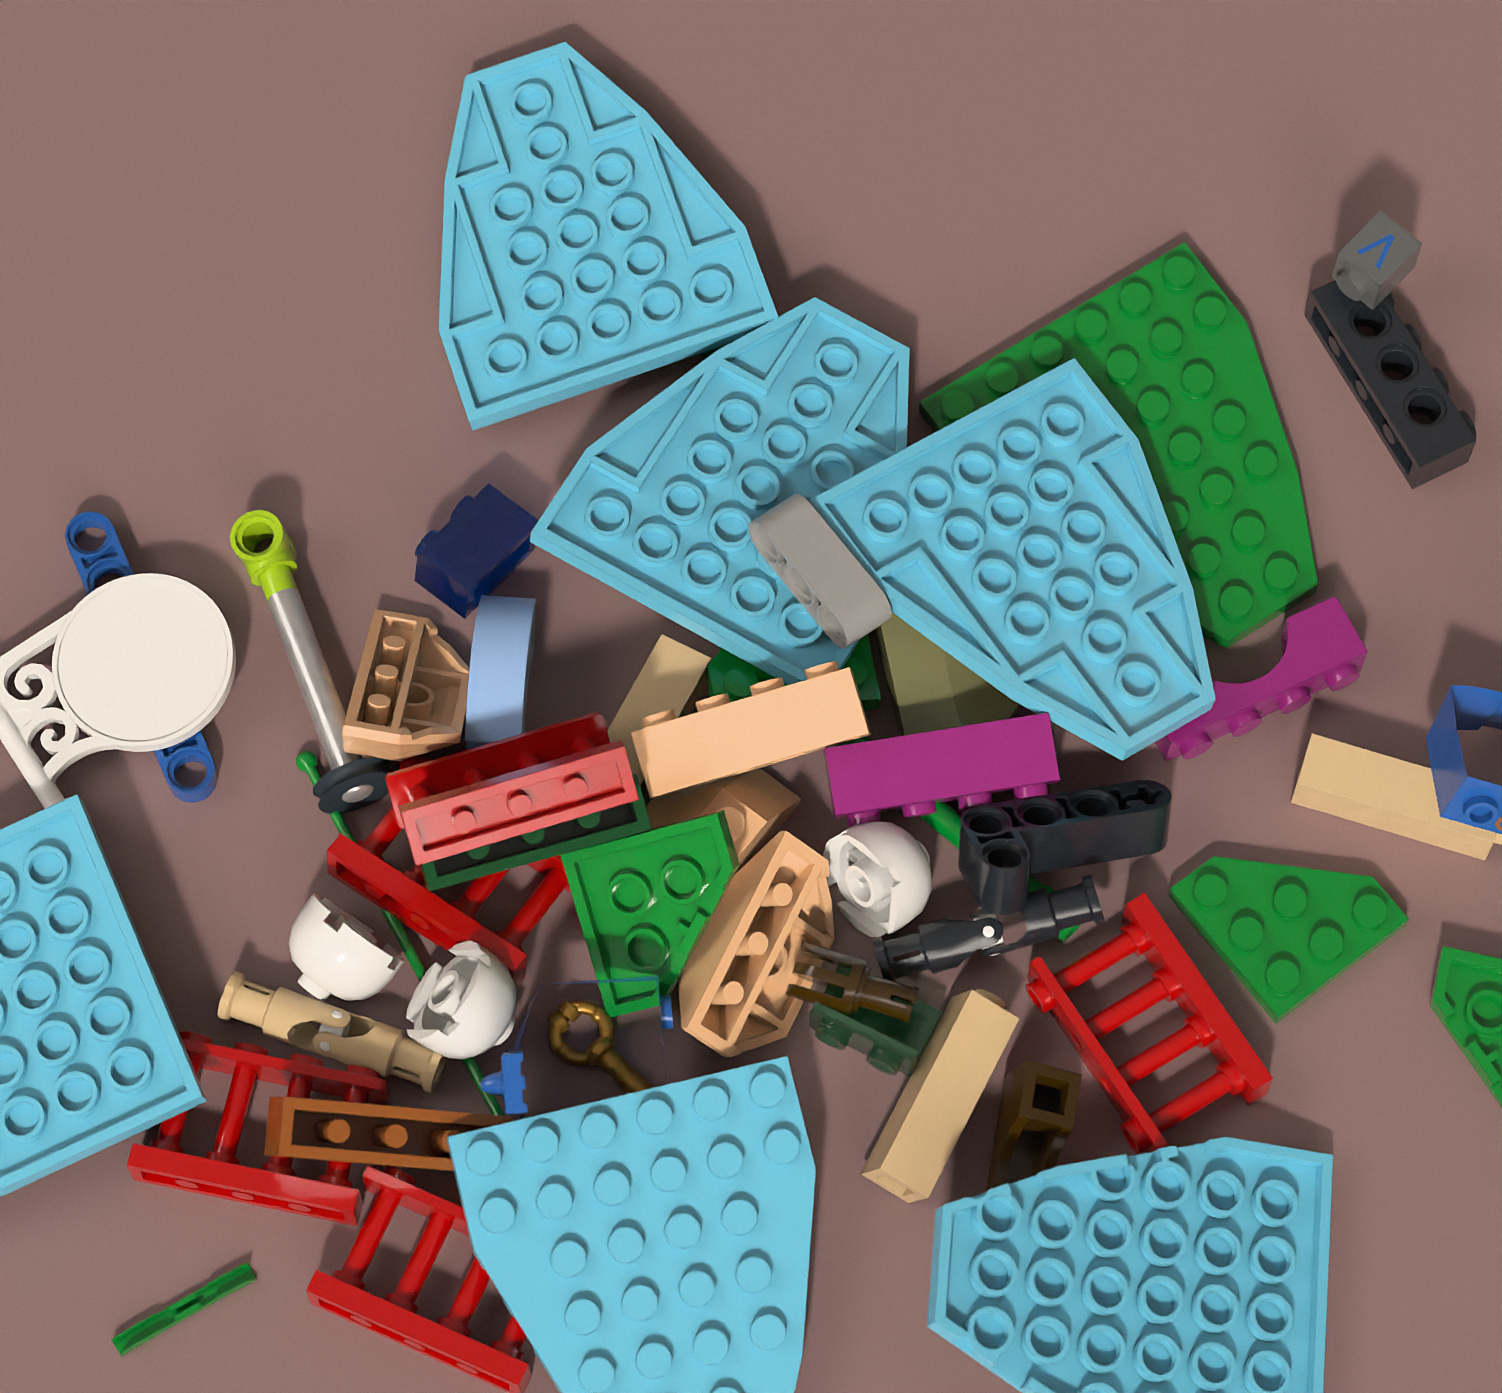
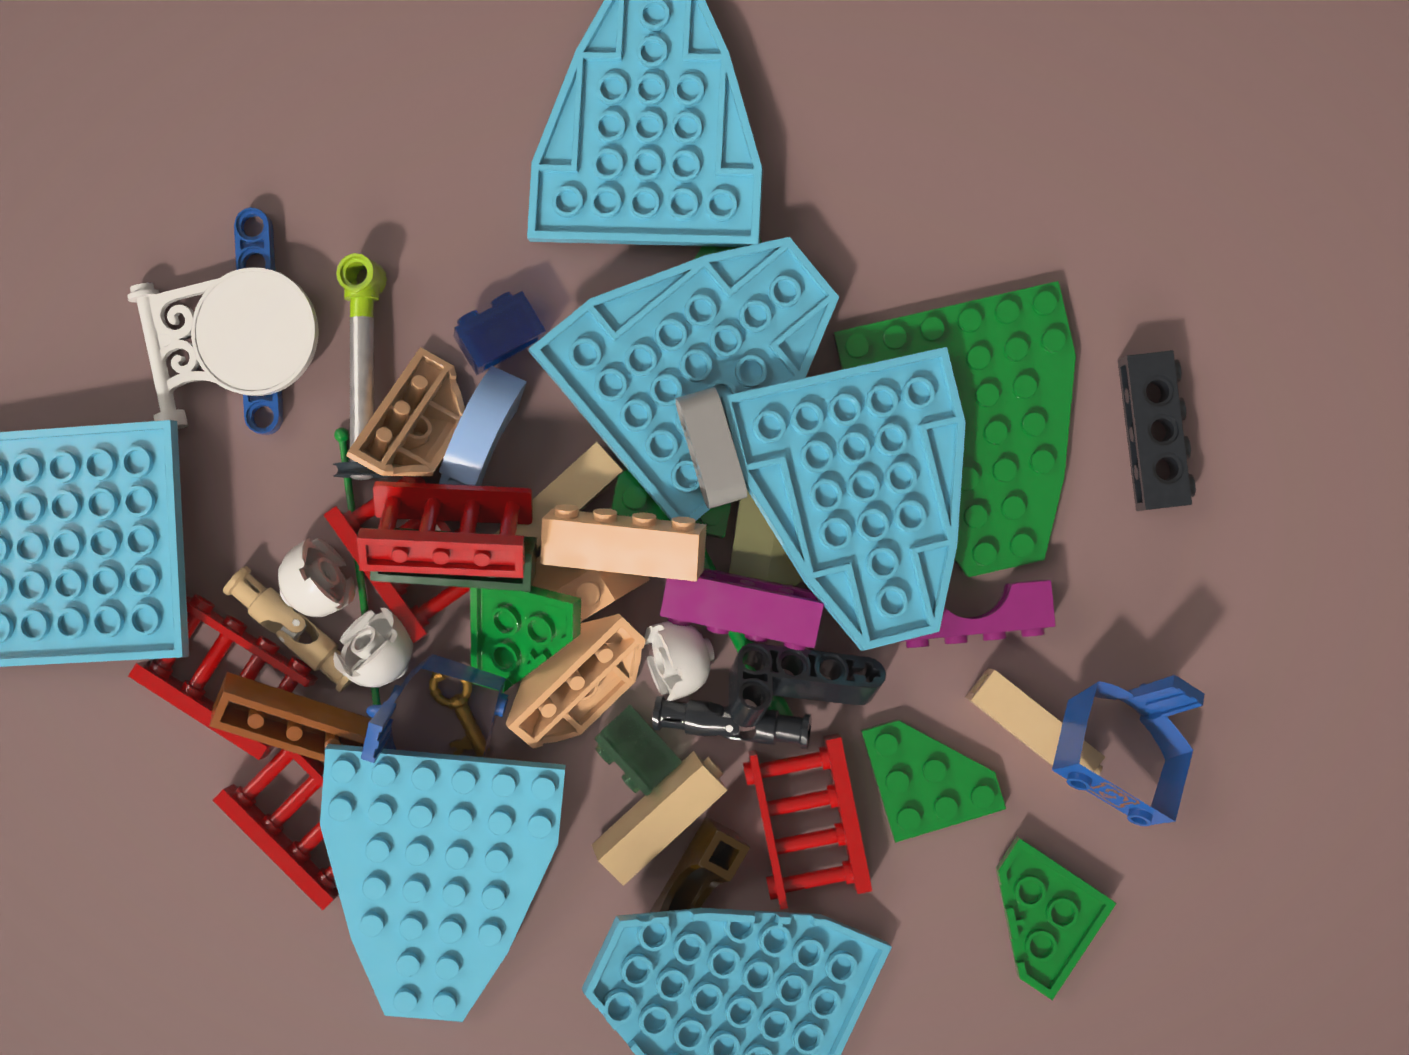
camera: 20 degrees right, 20 degrees up
green piece [111,1262,257,1357] -> none
dark brown arm [785,941,919,1023] -> none
dark grey brick [1332,210,1422,310] -> none

